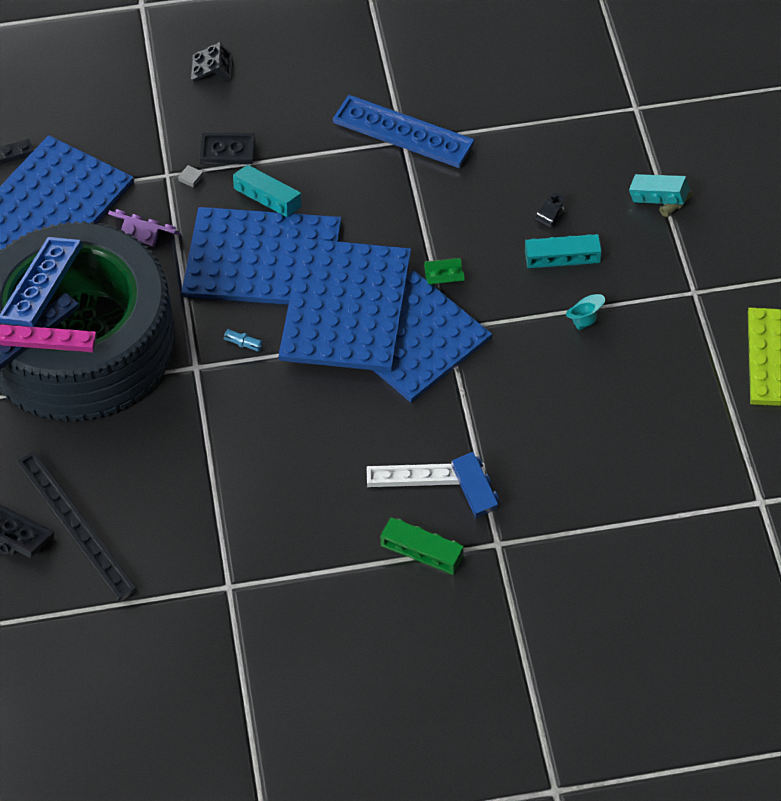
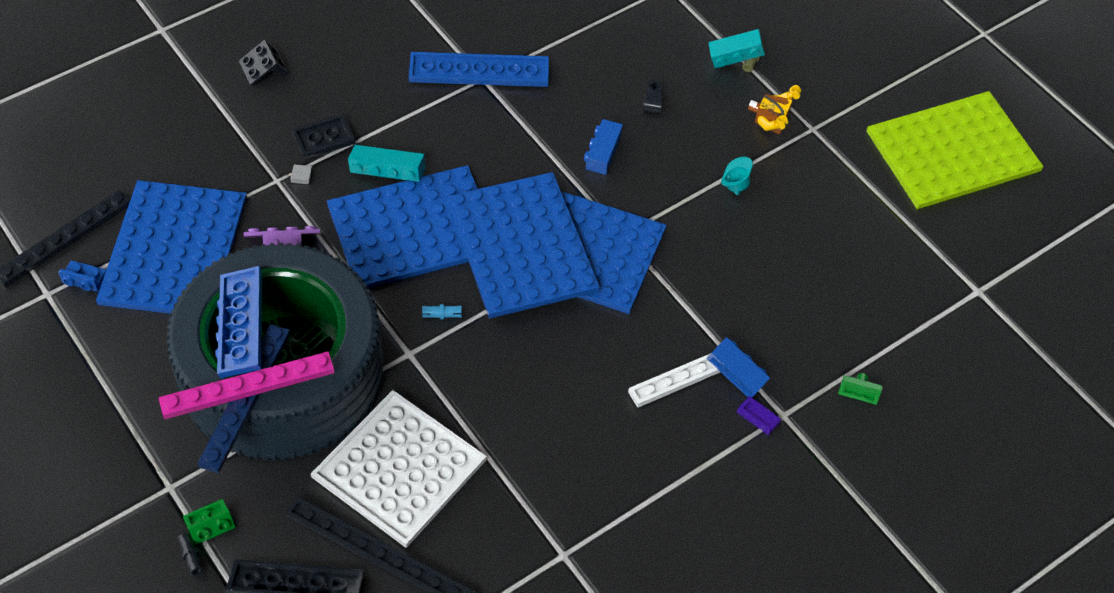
camera: 30 degrees left, 0 degrees up
green brick [380,517,464,575] -> none
green bracket [424,258,464,284] -> none
teal brick [525,234,601,268] -> none
none -> white plate [311,390,486,548]
none -> blue brick [584,119,623,175]
none -> dark purple tile [737,396,781,435]
none -> torso [748,85,801,134]
none -> green tile [838,373,882,405]

